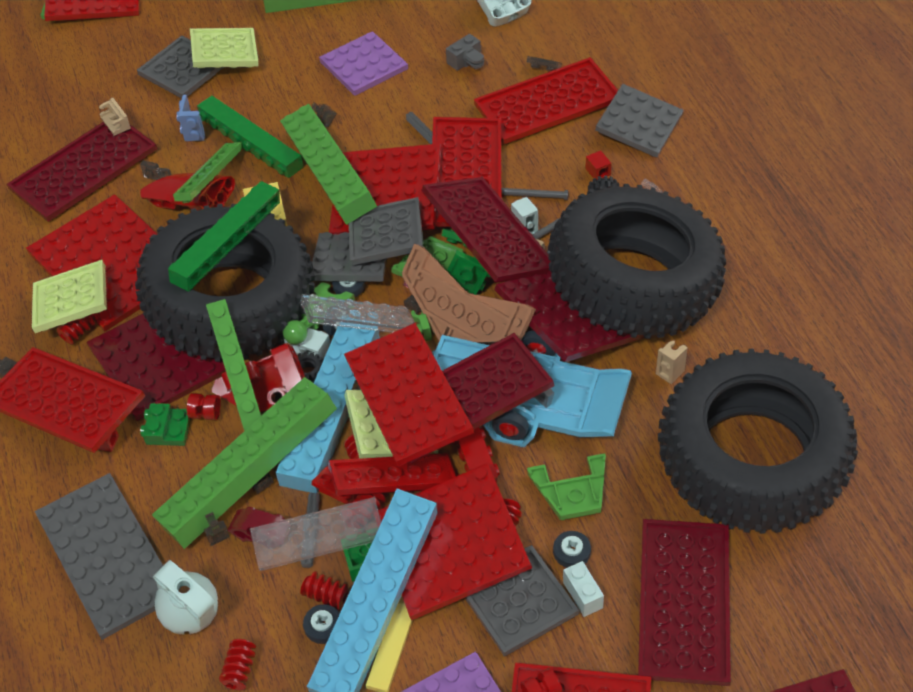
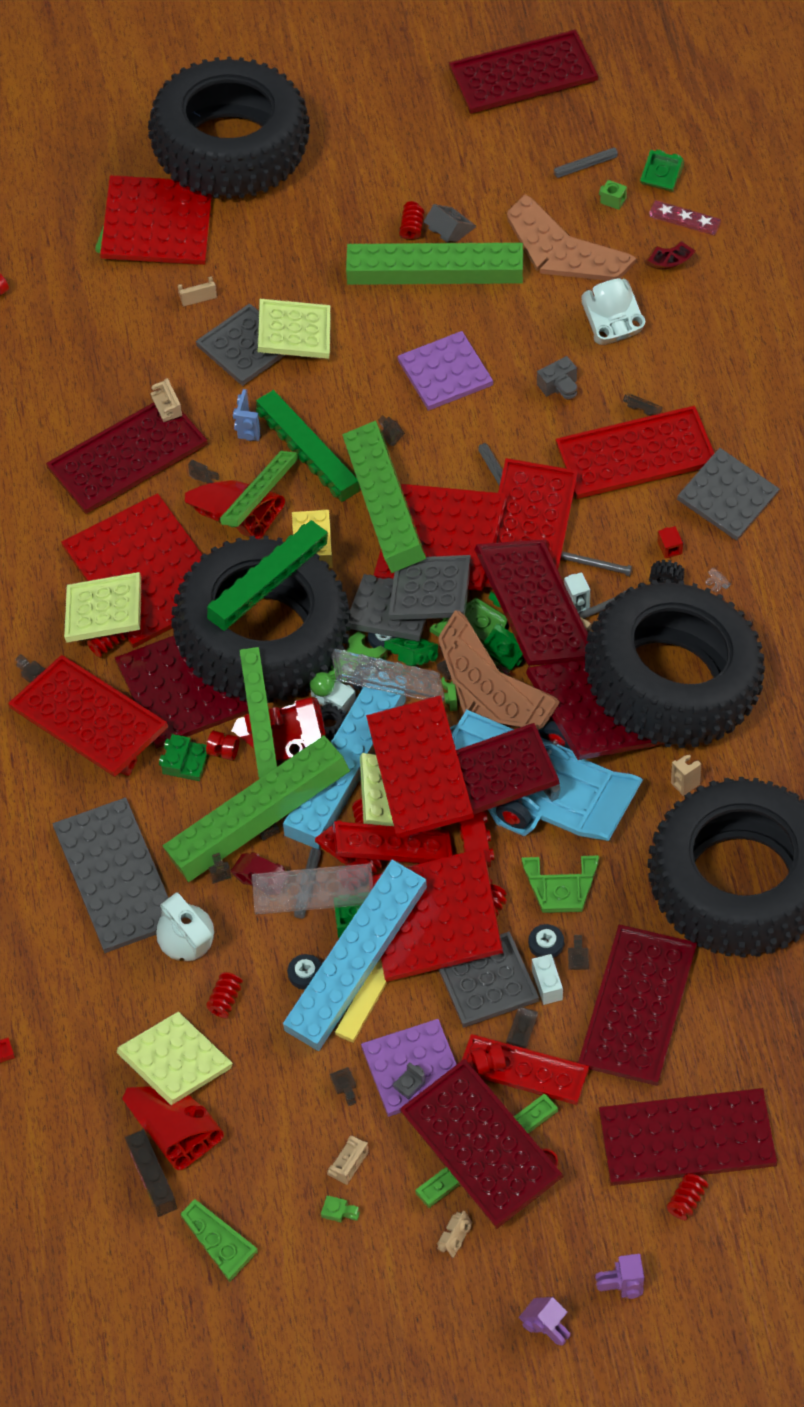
camera: 10 degrees right, 5 degrees up
red piece [300,571,349,611] -> none
none -> tan hinge [178,276,217,306]
none -> green plate [384,637,438,667]
none -> clear smoke plate [506,1007,538,1049]
none -> clear smoke plate [568,935,589,970]

